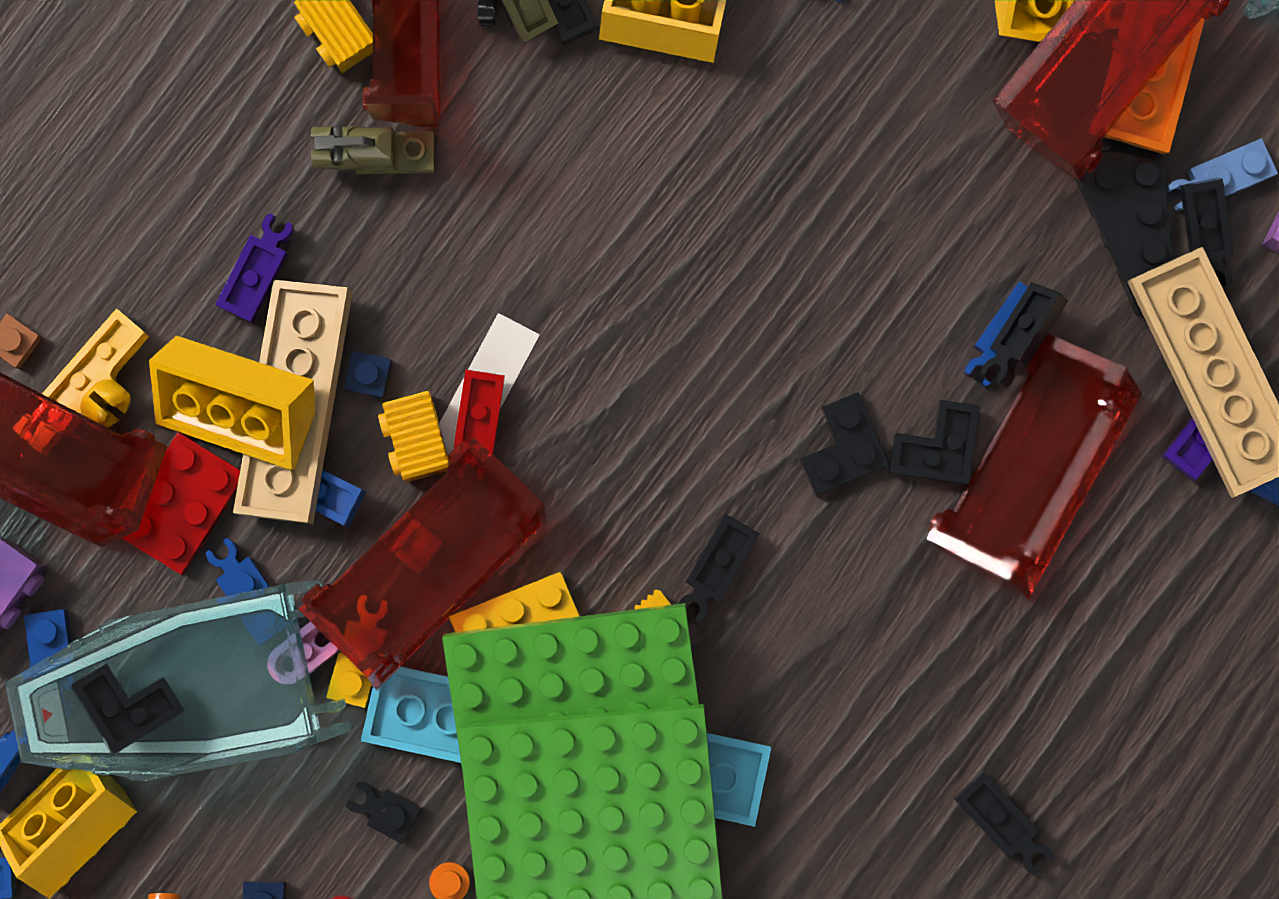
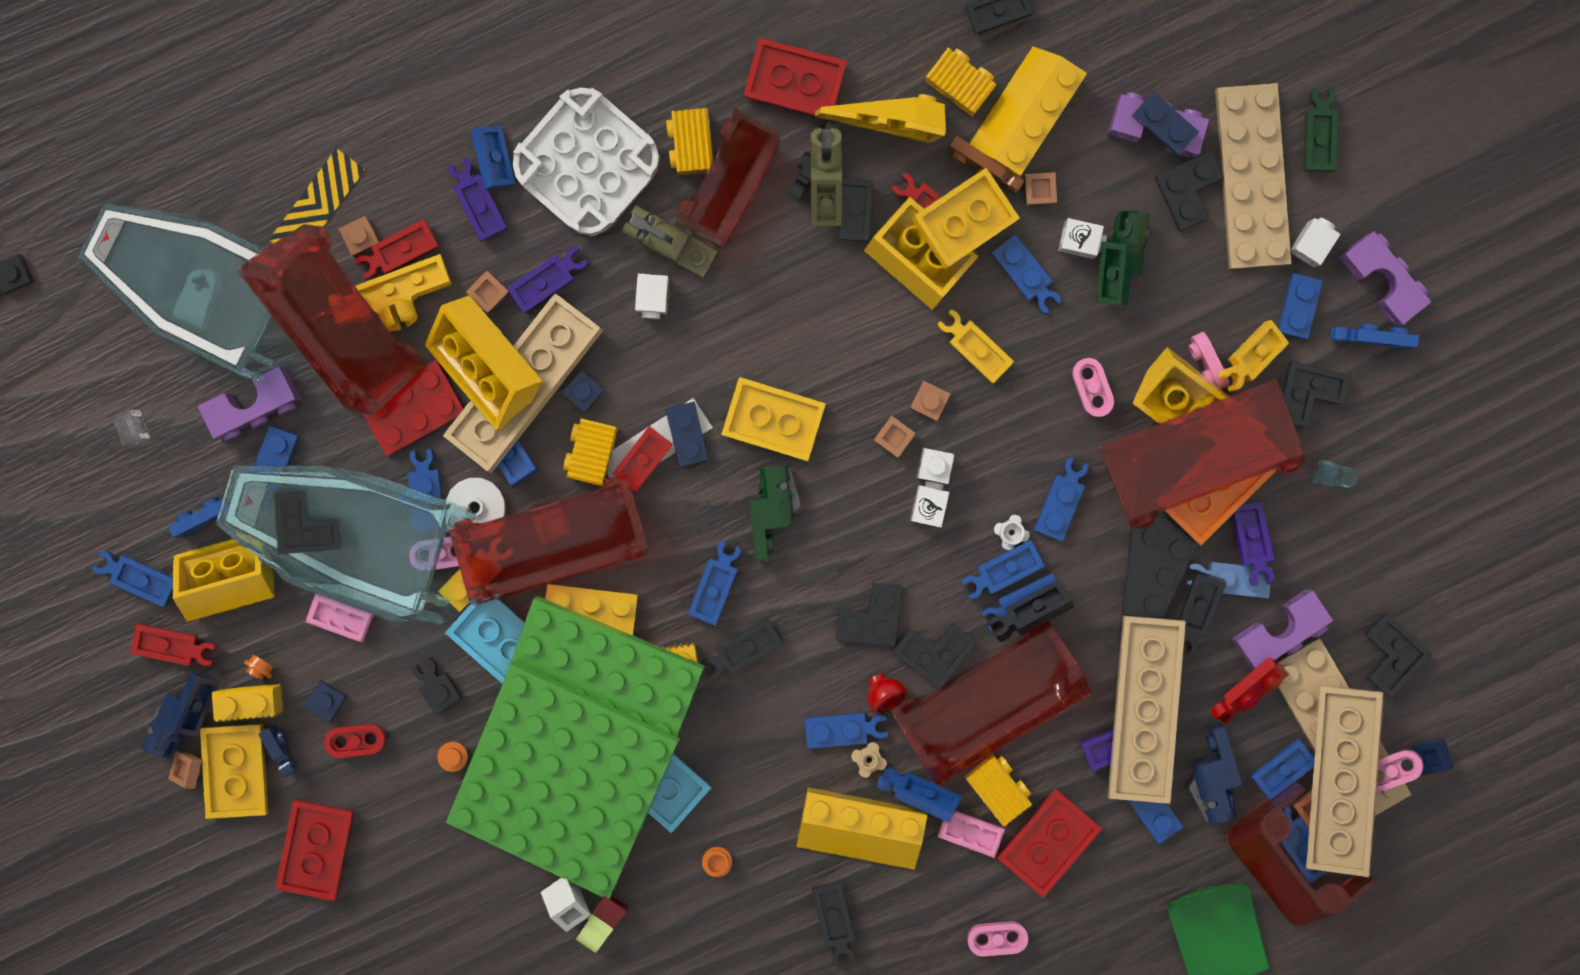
camera: 35 degrees right, 5 degrees up
none -> bright pink plate [305,593,374,643]
none -> red plate [354,219,440,280]
none -> white plate [445,478,506,537]
none -> dark purple plate [448,157,508,242]
none -> nougat plate [466,271,510,314]
none -> blue plate [471,126,516,189]
none -> white plate [513,88,660,236]
none -> white brick [635,274,670,319]
none -> dark blue plate [665,401,709,467]
none -> blue plate [687,540,741,626]
none -> orange plate [702,847,732,877]
none -> yellow plate [721,377,826,461]
none -> dark green plate [750,466,801,561]
none -> yellow slope [796,787,927,870]
none -> blue plate [805,712,888,749]
none -> tan plate [851,742,887,778]
none -> red brick [867,673,908,714]
none -> nougat plate [874,416,916,458]
none -> blue plate [877,766,962,823]
none -> nougat plate [910,381,950,421]
none -> white brick [910,481,949,528]
none -> white brick [917,448,954,484]
none -> yellow plate [937,310,1014,384]
none -> bright pink plate [937,810,1005,858]
none -> blue plate [960,540,1045,599]
none -> yellow brick [964,753,1032,827]
none -> bright pink plate [967,921,1028,956]
none -> white plate [994,515,1029,550]
none -> red plate [996,788,1102,898]
none -> blue plate [1033,457,1088,542]
none -> bright pink plate [1072,358,1114,417]
none -> dark purple plate [1231,502,1275,587]

